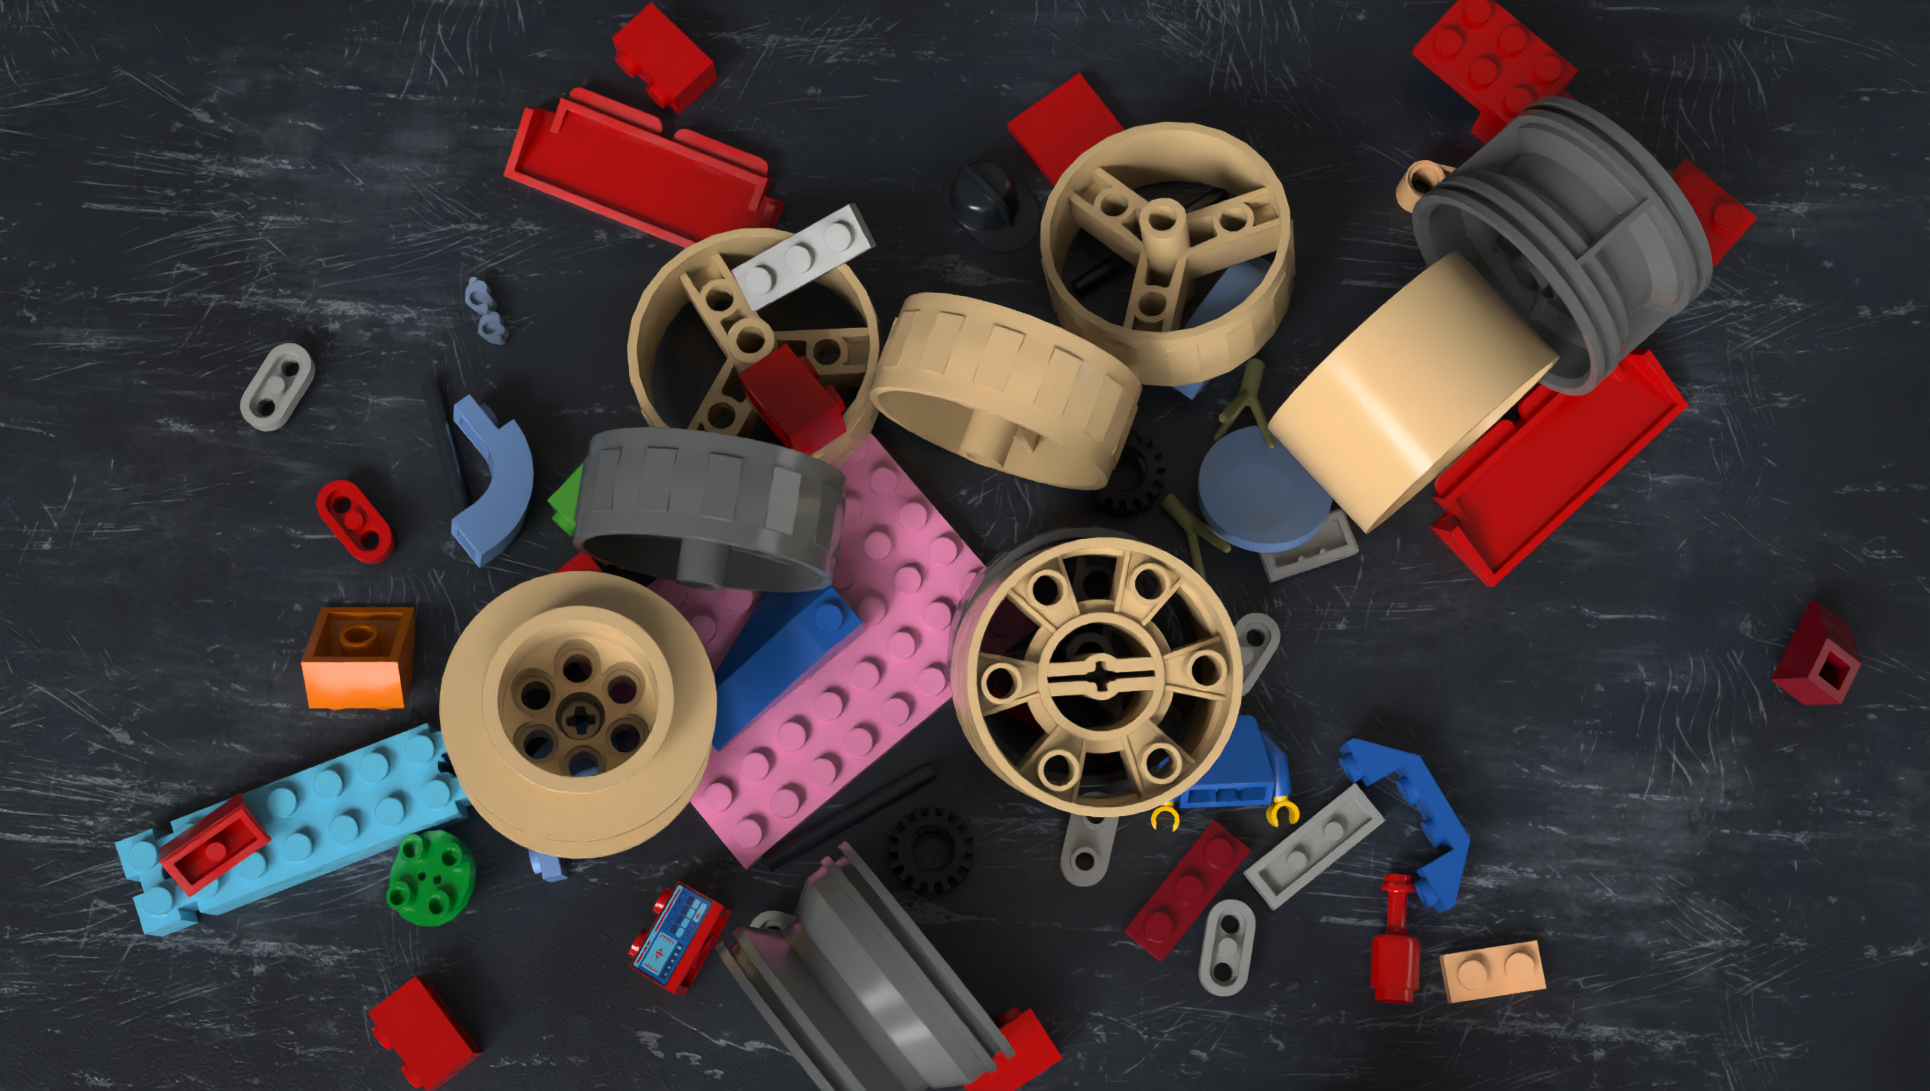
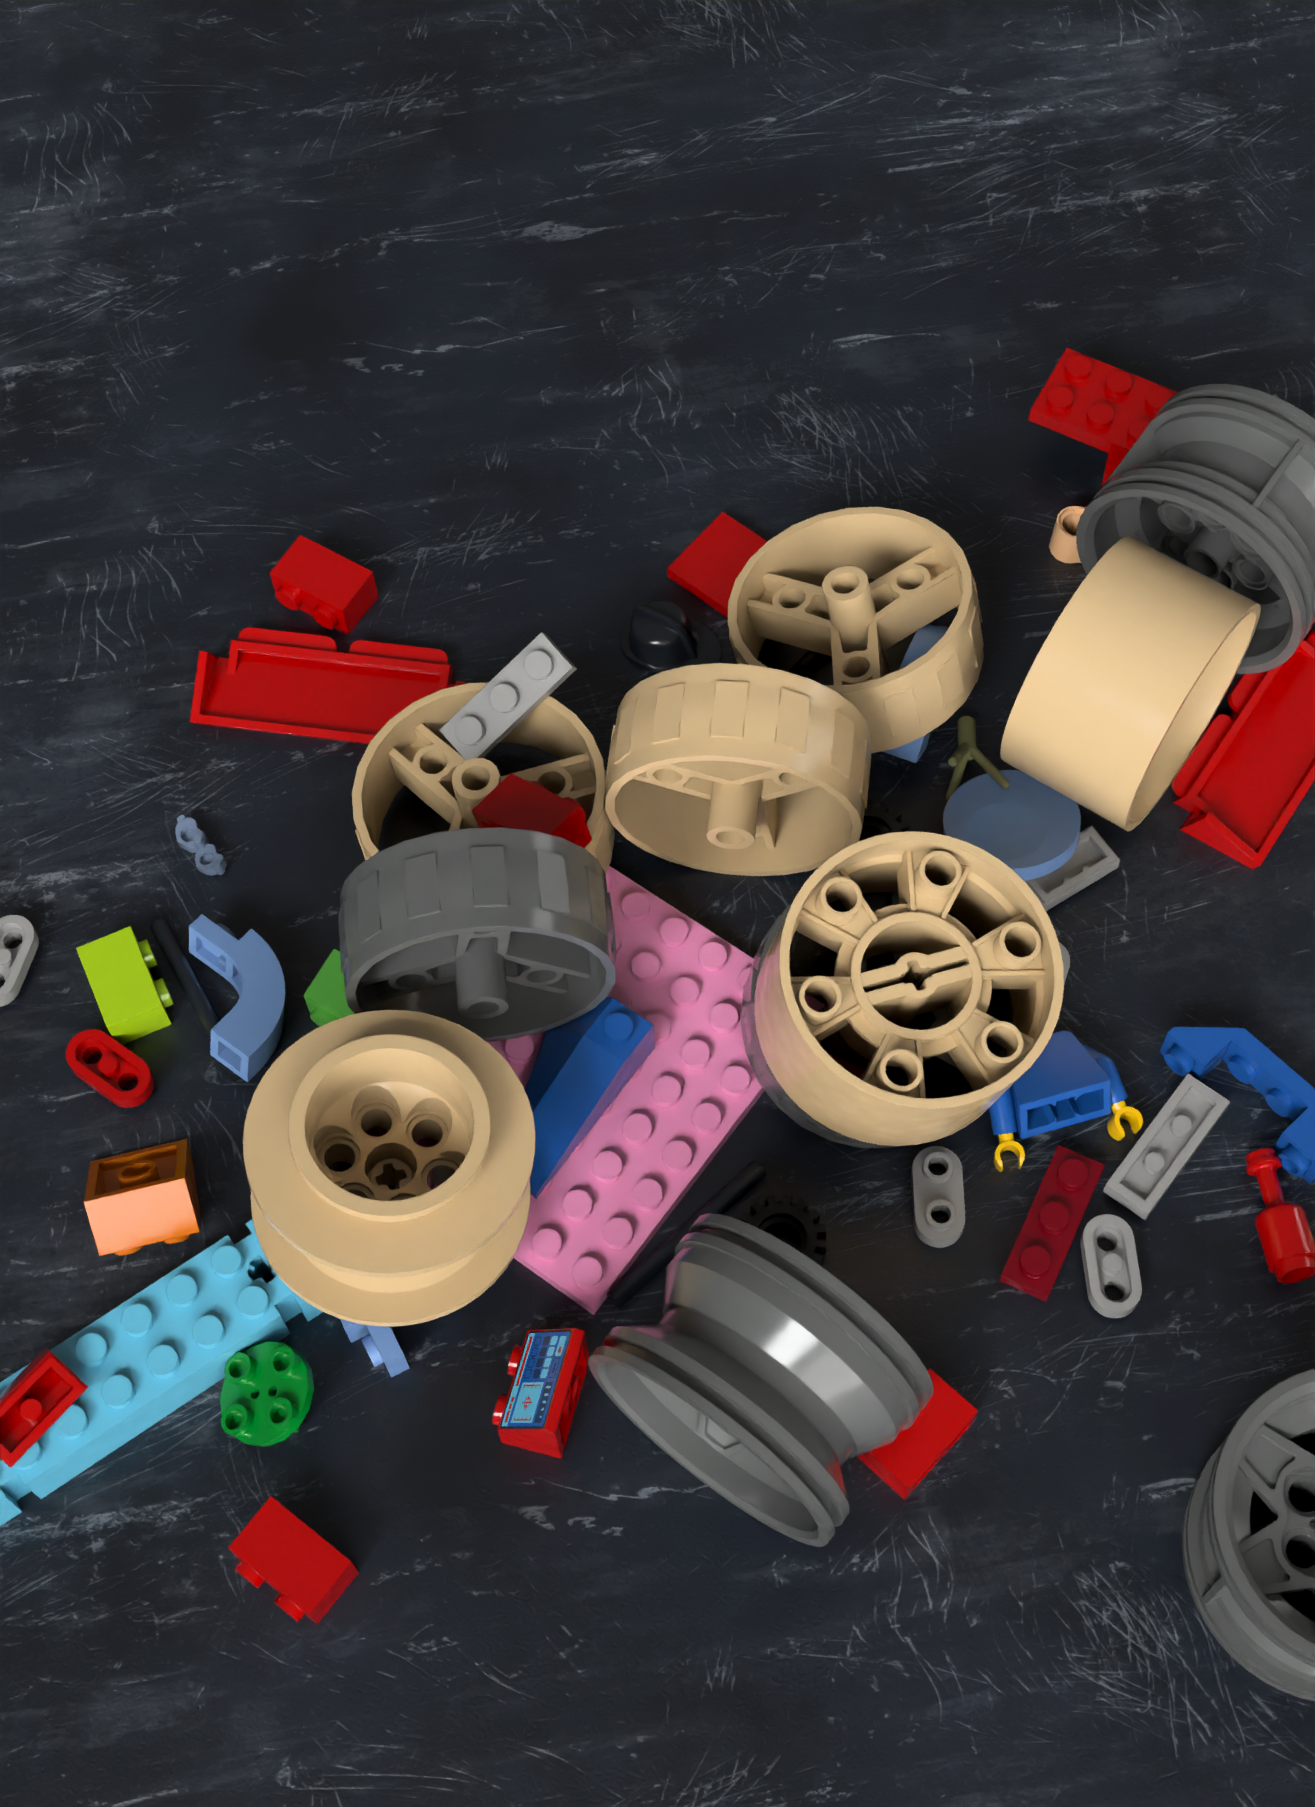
camera: 10 degrees left, 15 degrees down
none -> lime brick [76,926,174,1045]

